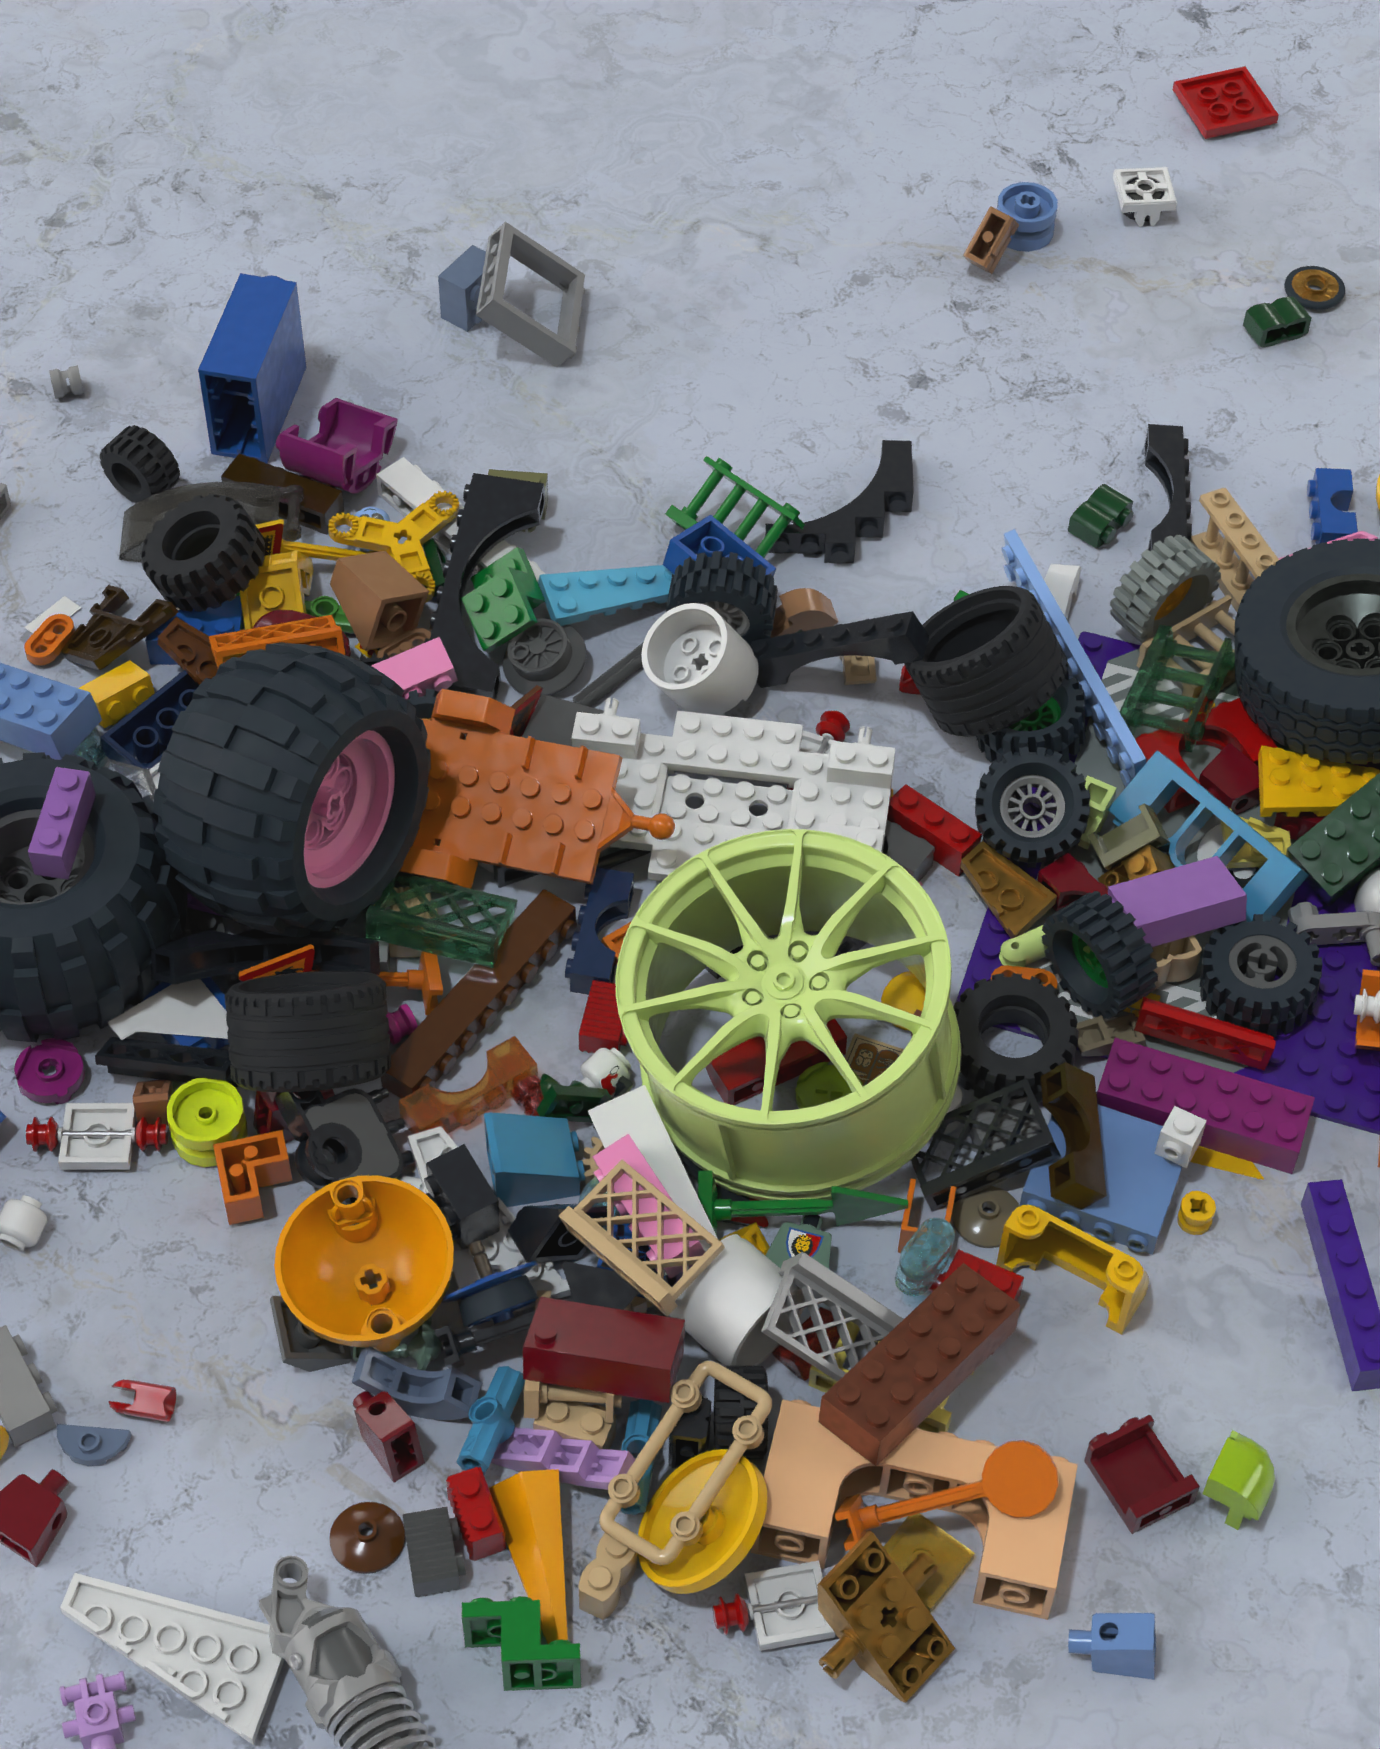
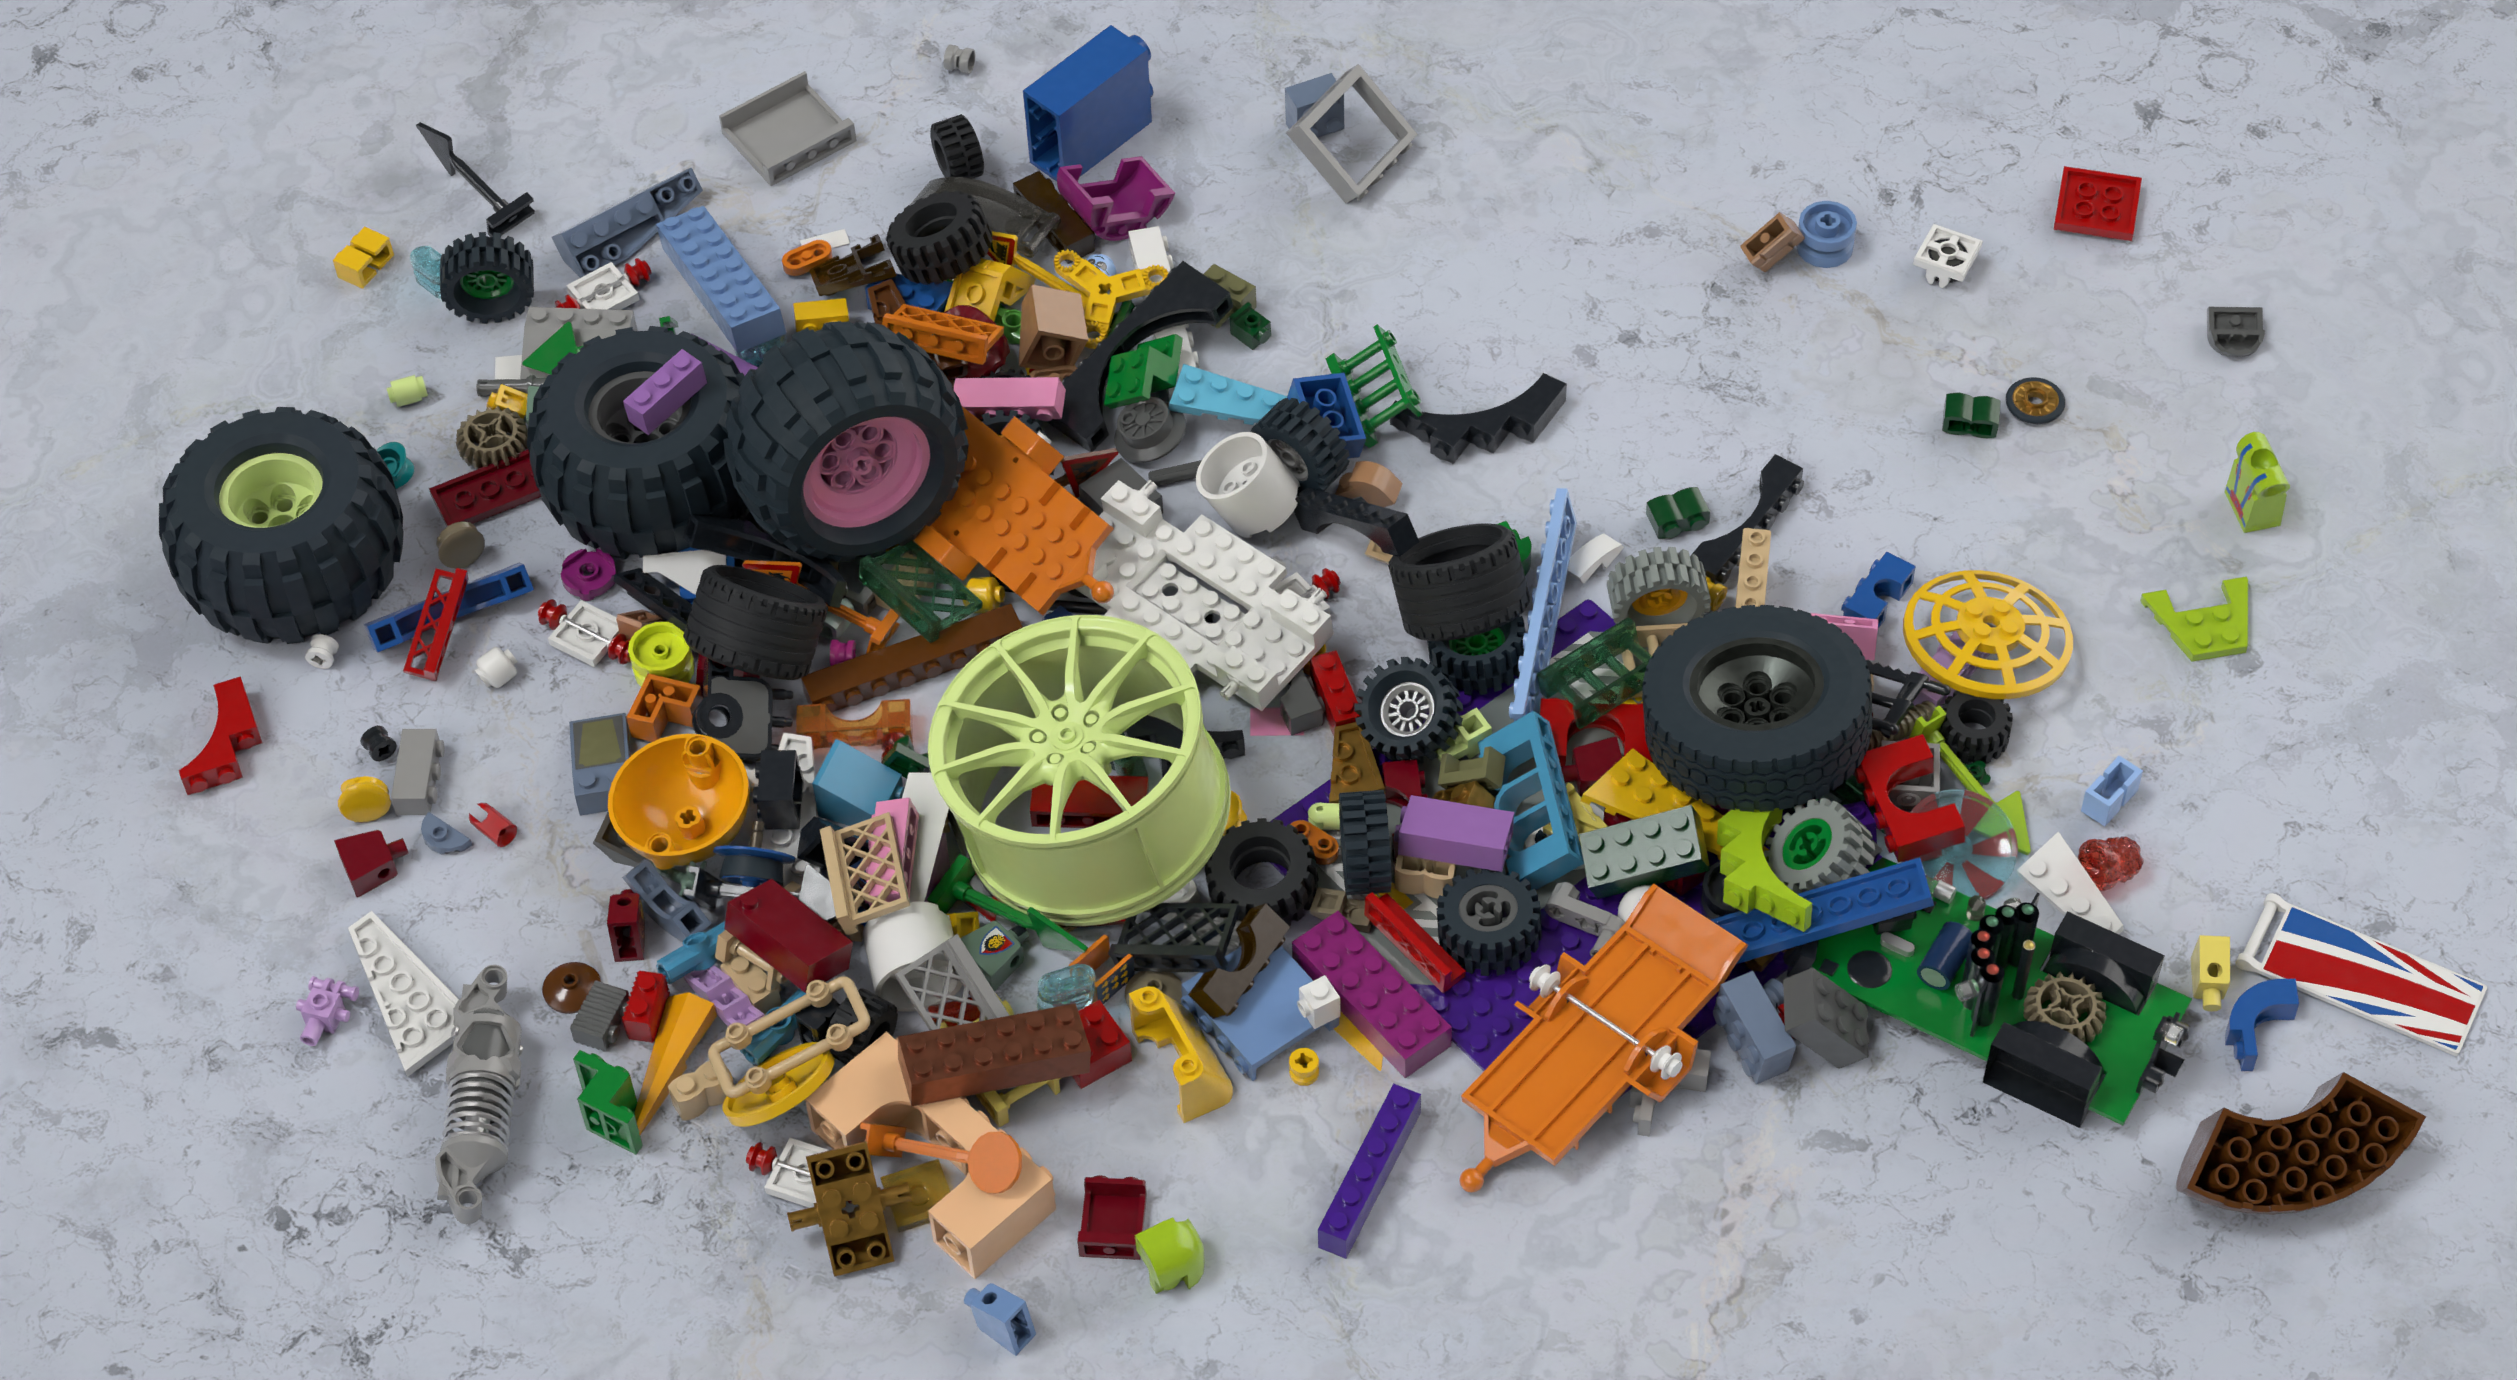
camera: 35 degrees right, 0 degrees up
none -> slope [569,713,631,816]
none -> yellow head [962,577,1005,613]
none -> dark green brick [1229,302,1271,350]

